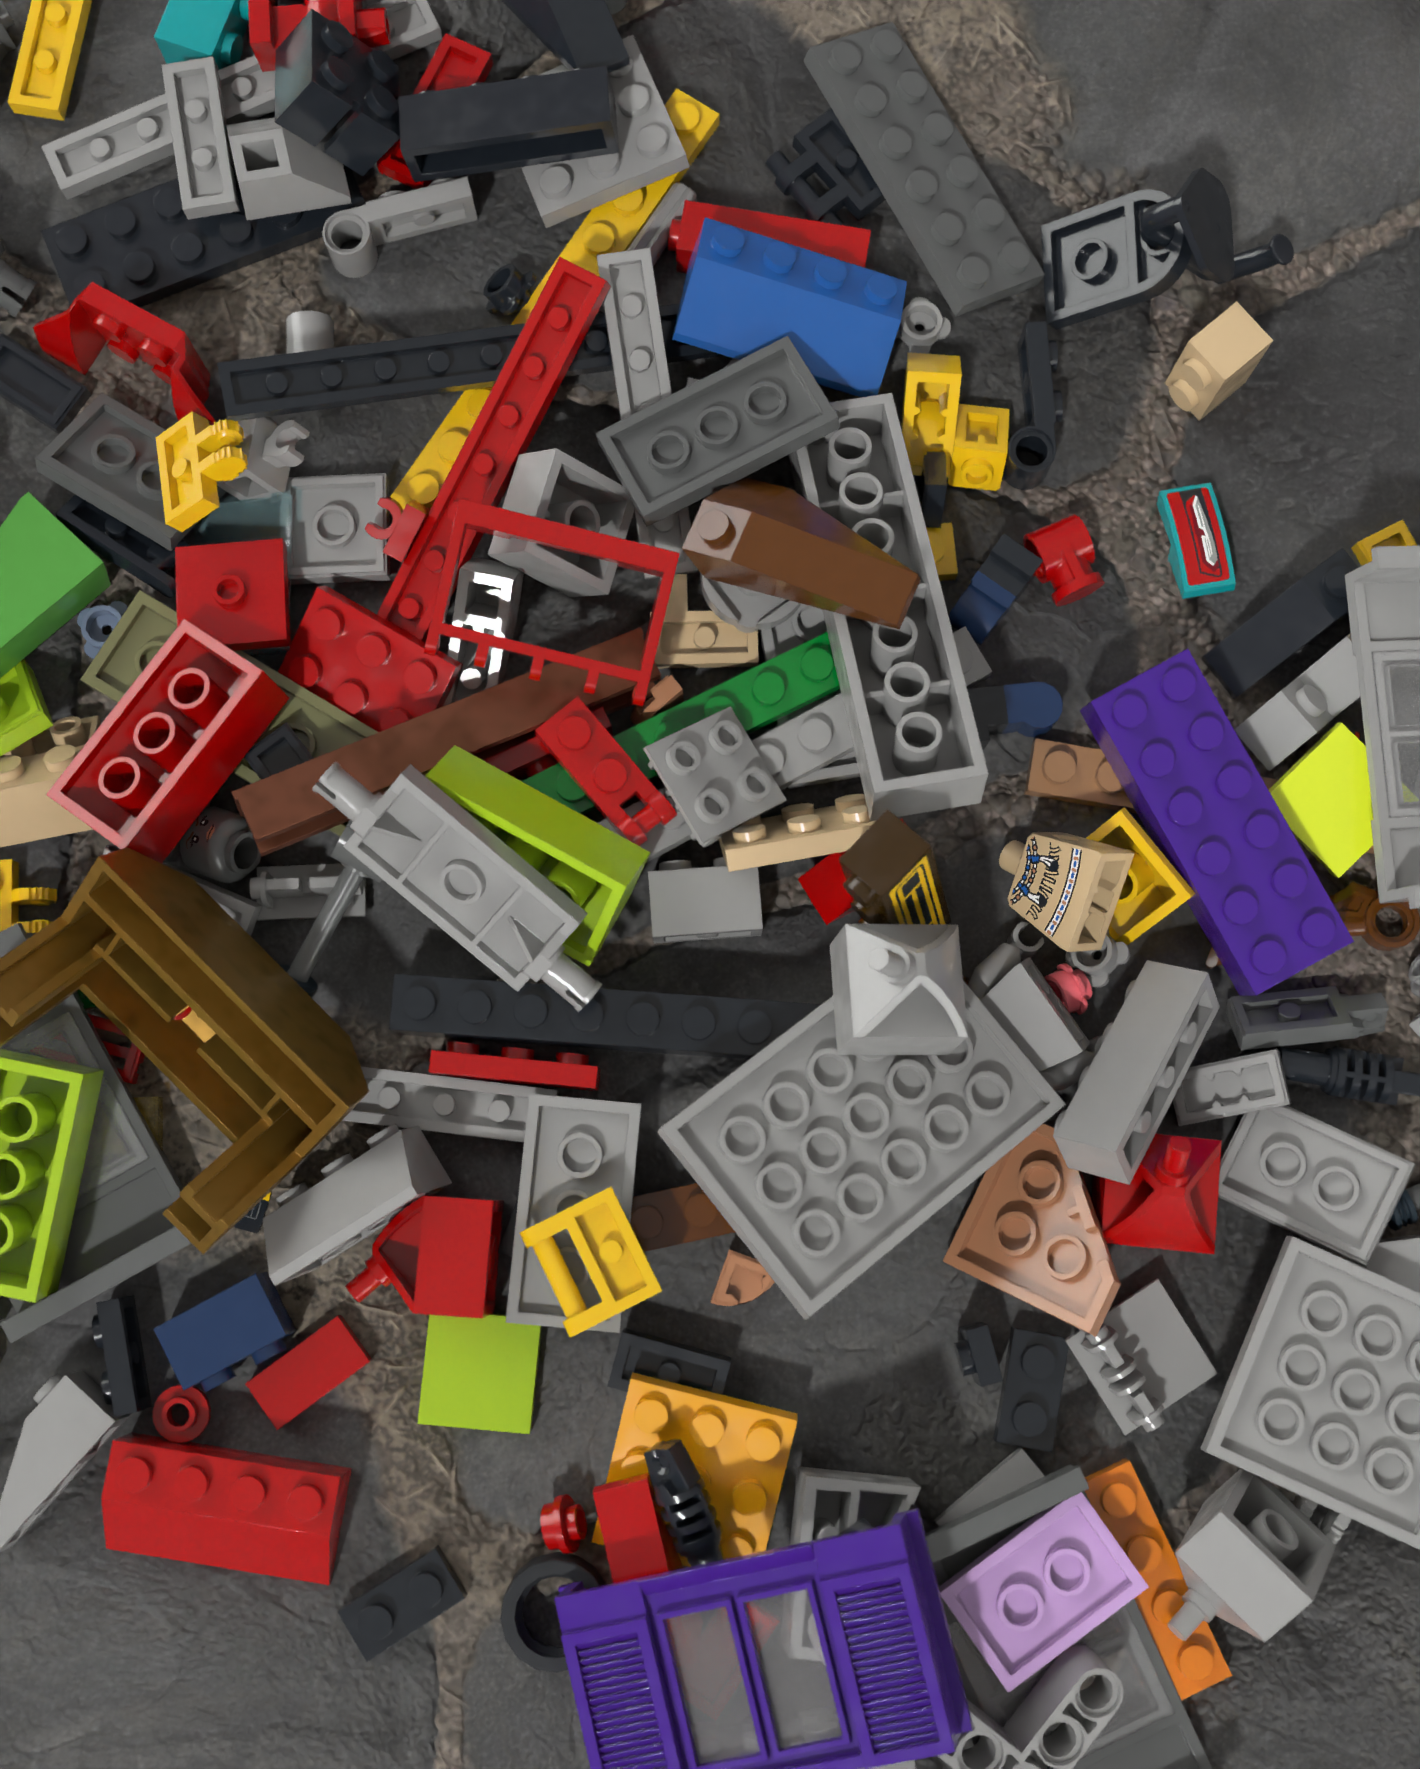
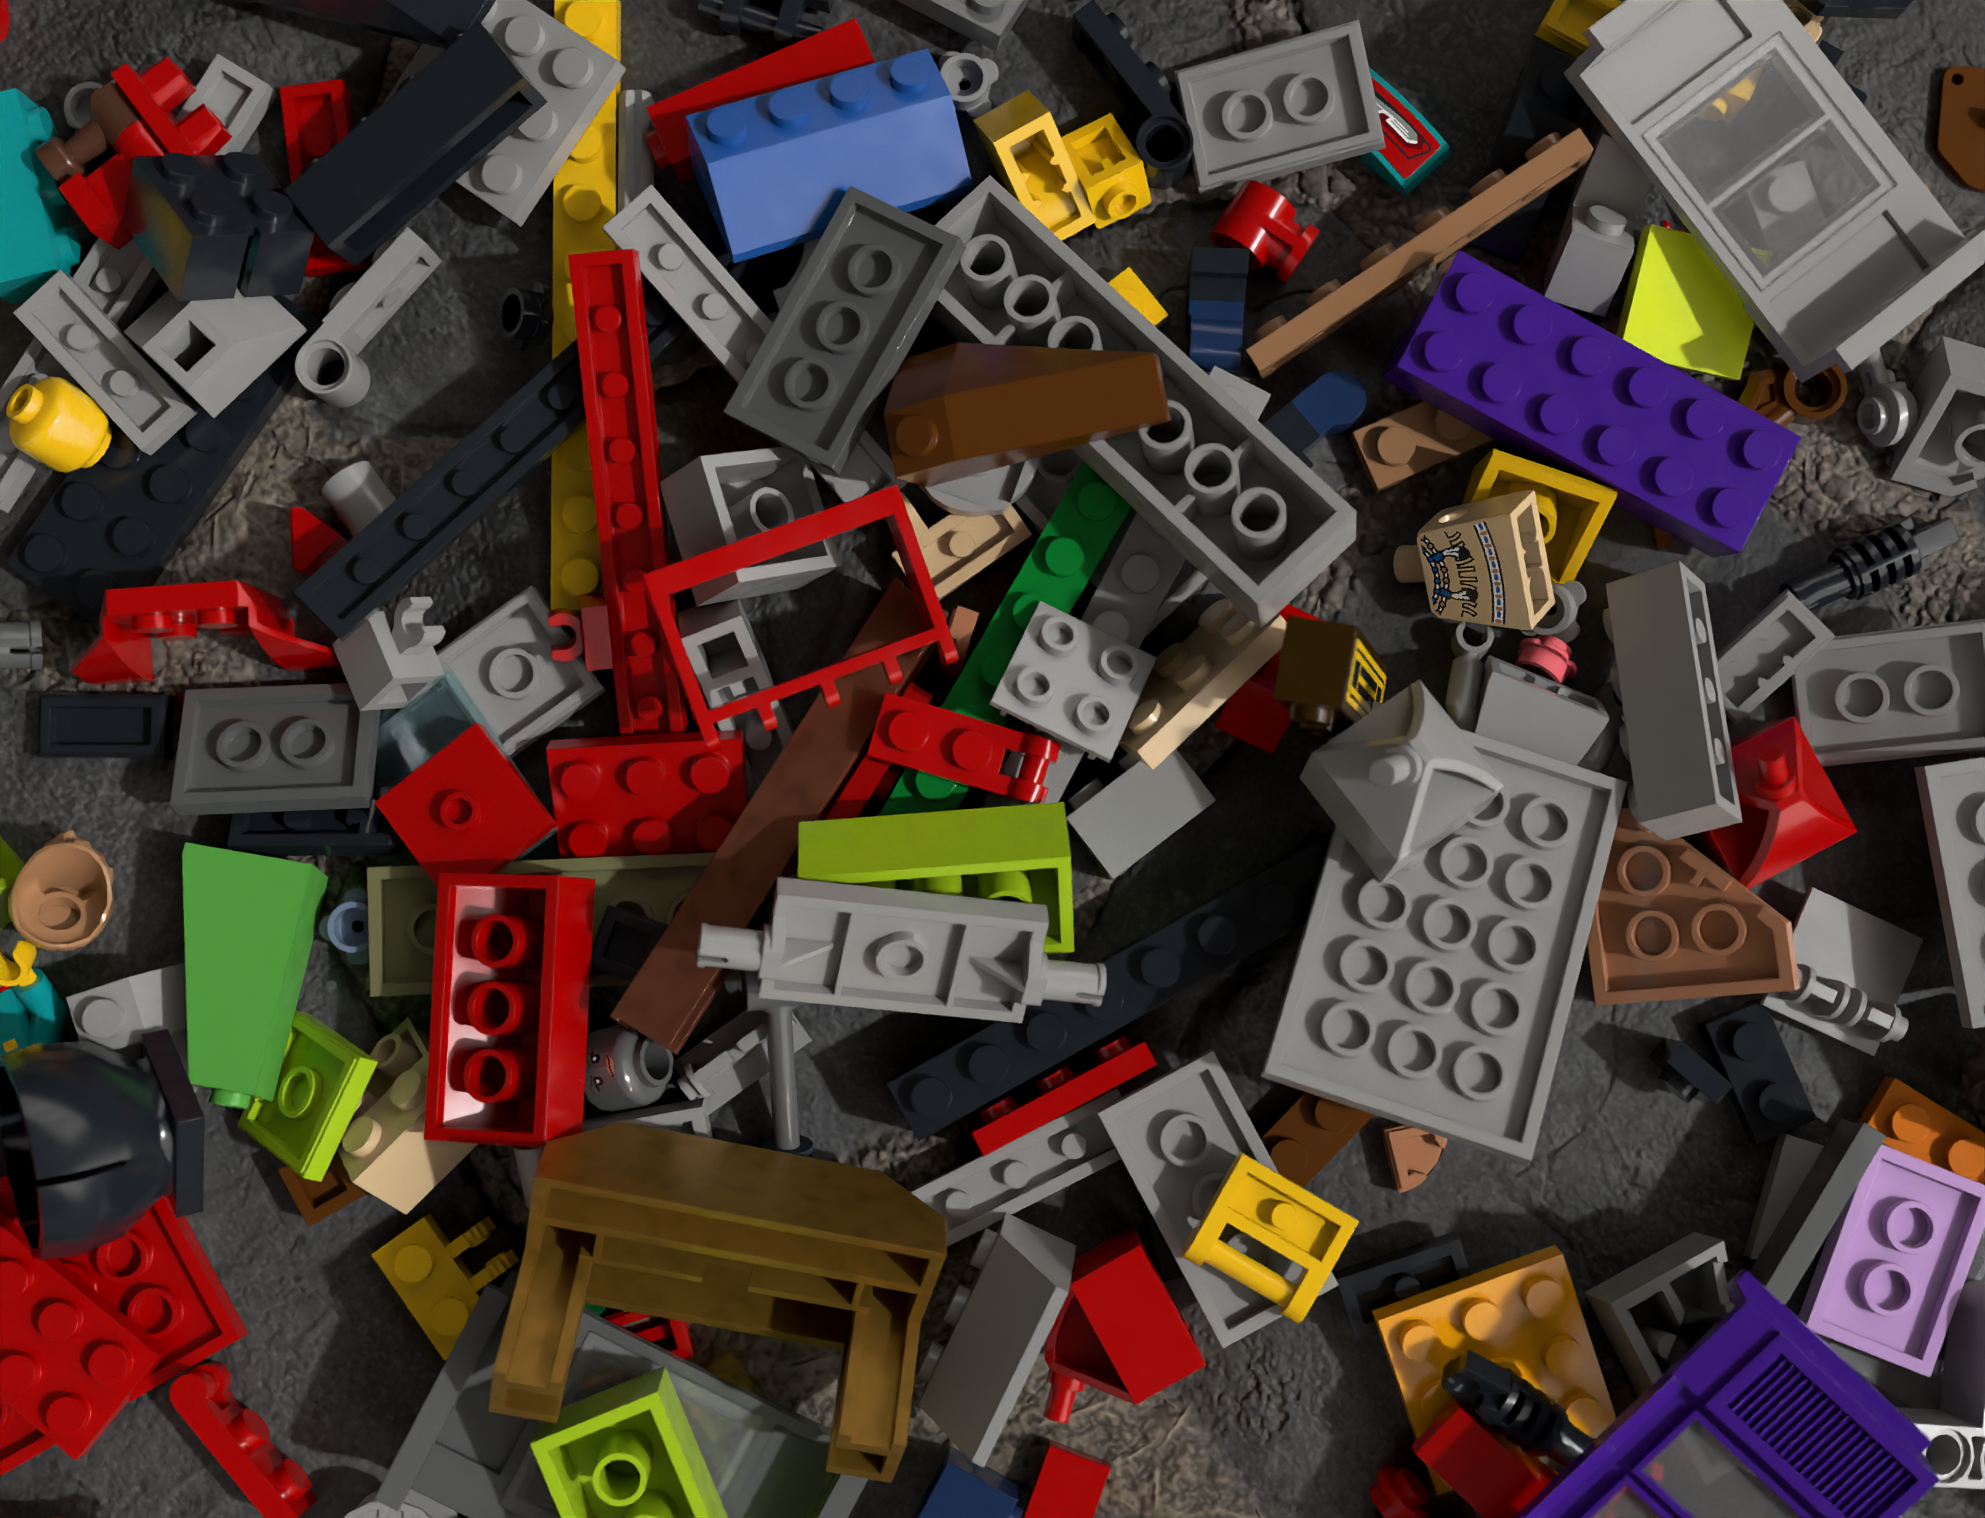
camera: 25 degrees left, 5 degrees up
yellow hinge [156,411,248,532] -> none
lime tile [417,1314,542,1434] -> none
black tile [919,451,947,528] -> none
dark grey hinge [1226,986,1389,1050] -> none
none -> yellow head [6,376,112,473]
none -> red slope [289,507,351,577]
none -> light grey tile [1174,20,1386,197]
none -> medium nougat plate [1246,127,1594,380]

